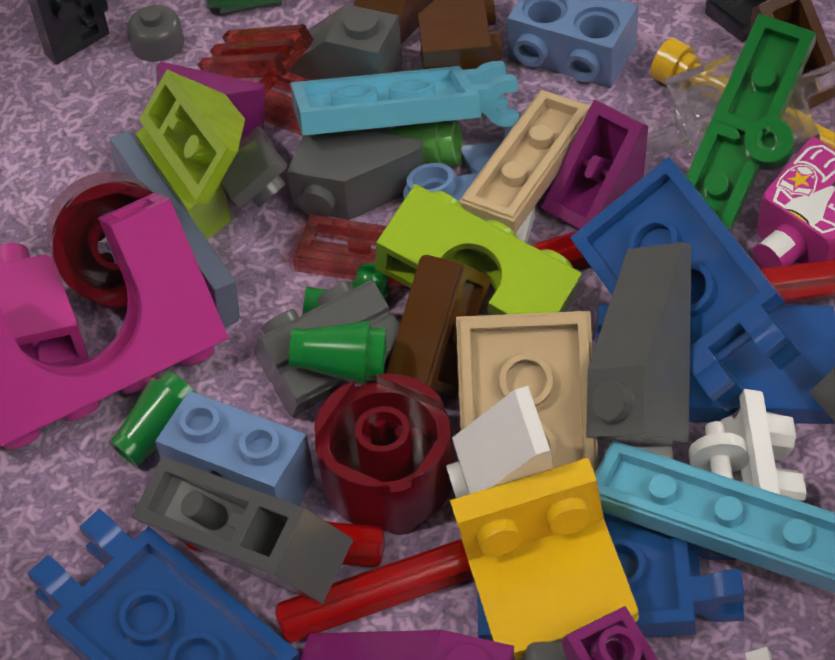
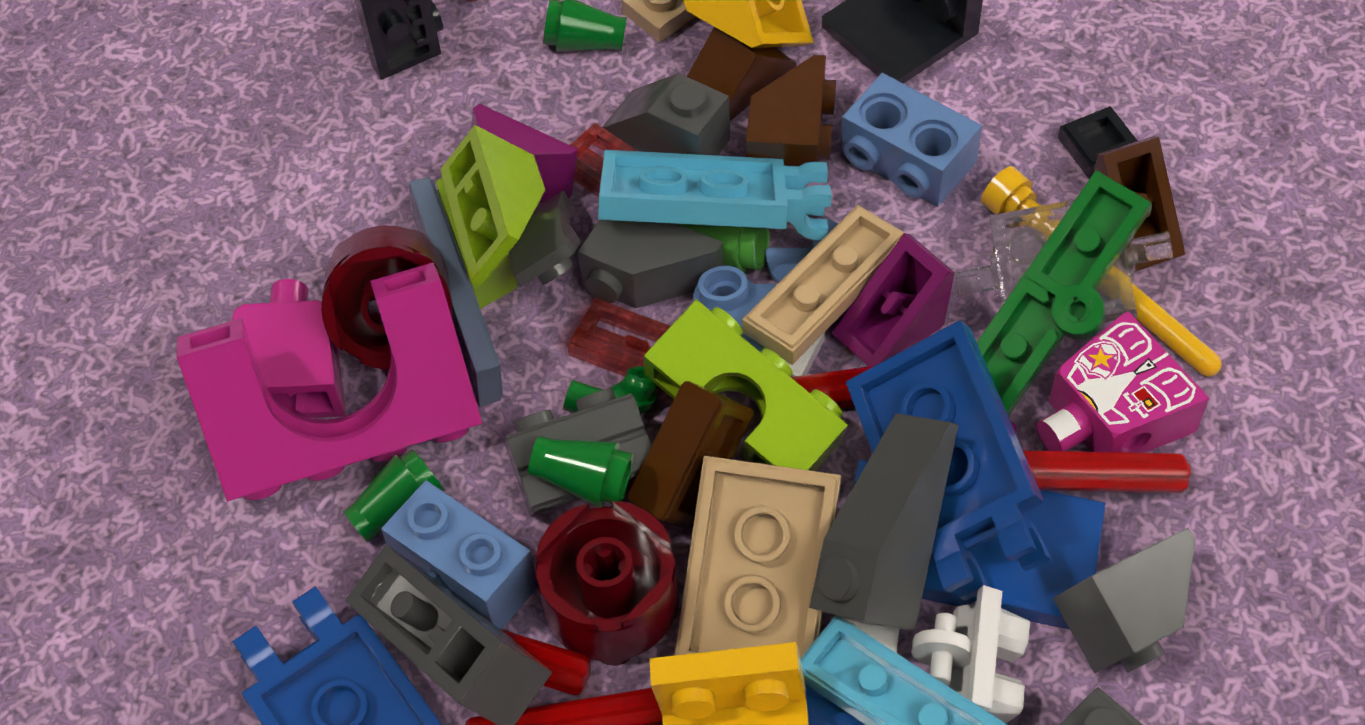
camera: 10 degrees right, 5 degrees up
dark grey piece [127,5,184,62] -> none
clear red tile [197,24,314,79] -> none
white slope [446,386,553,498] -> none

